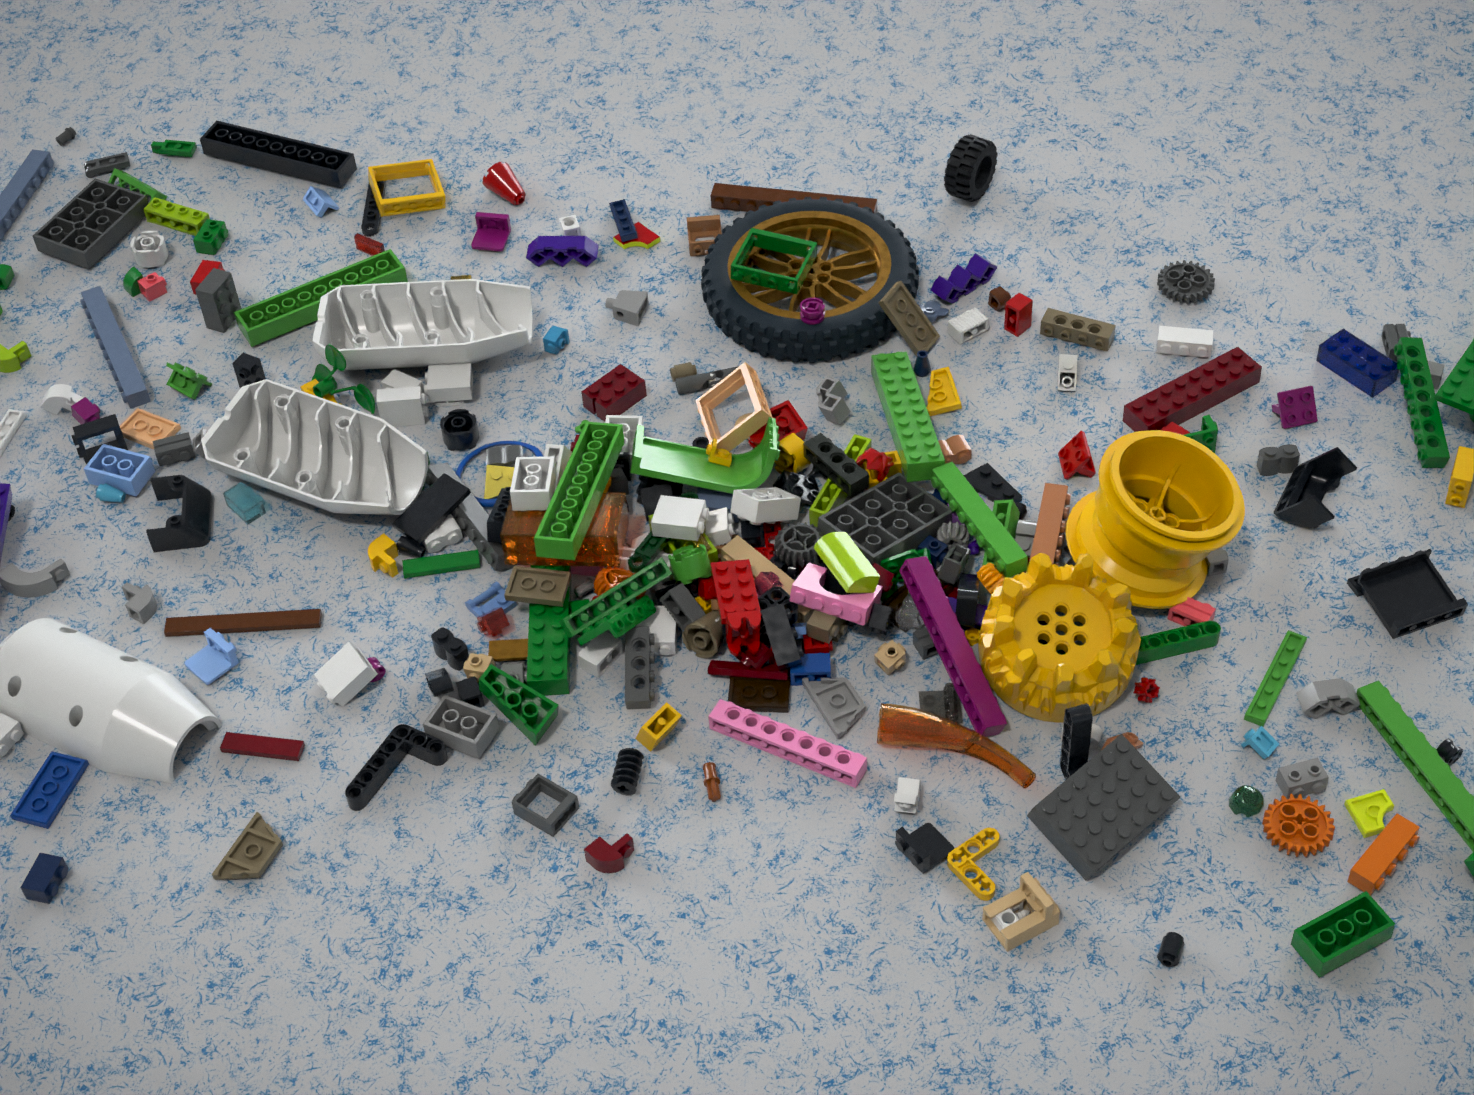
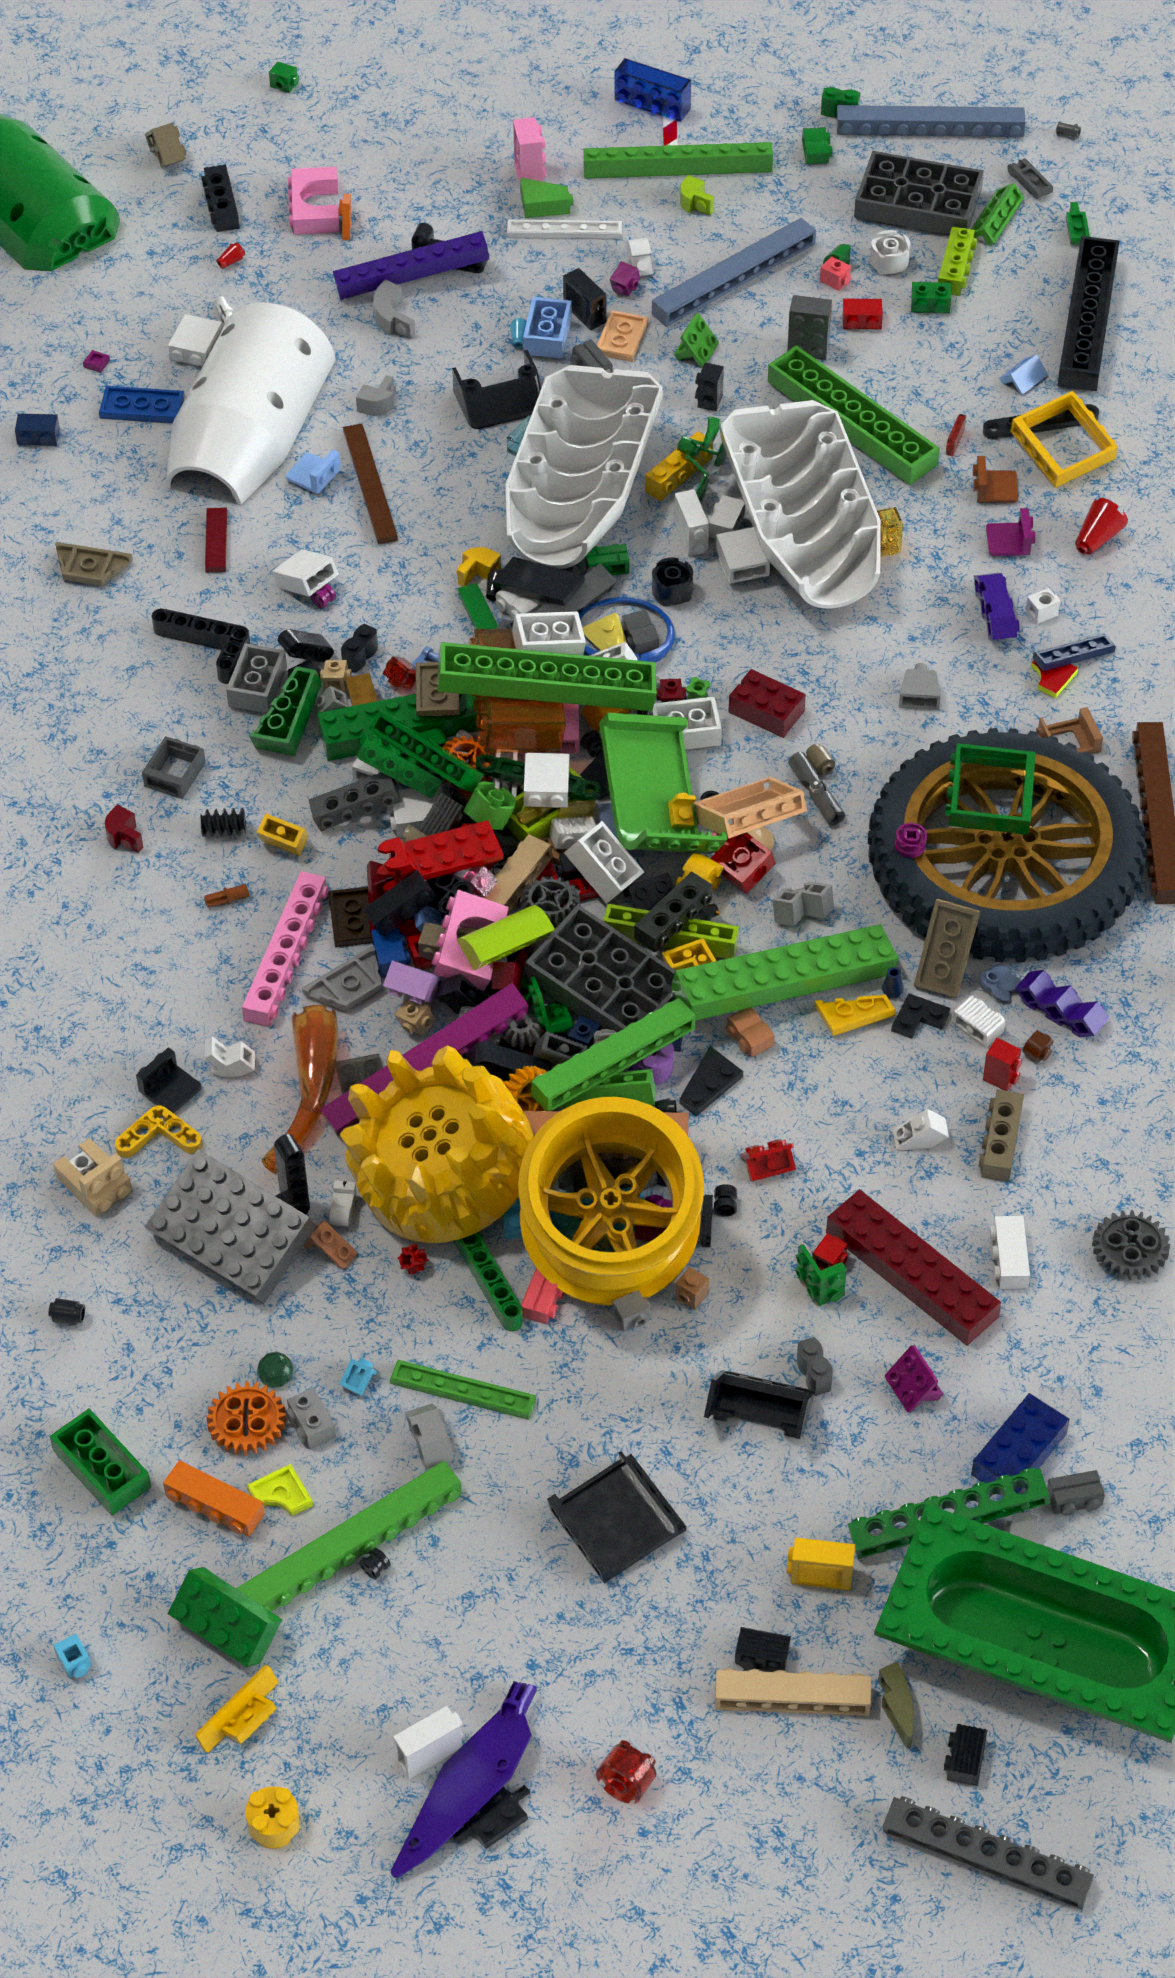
camera: 75 degrees right, 5 degrees up
dark azure brick [543,325,570,355] -> none
red helmet [856,447,894,482] -> none
none -> lavender slope [383,961,442,1005]
none -> black plate [891,993,951,1039]
none -> dark orange bracket [972,456,1018,503]

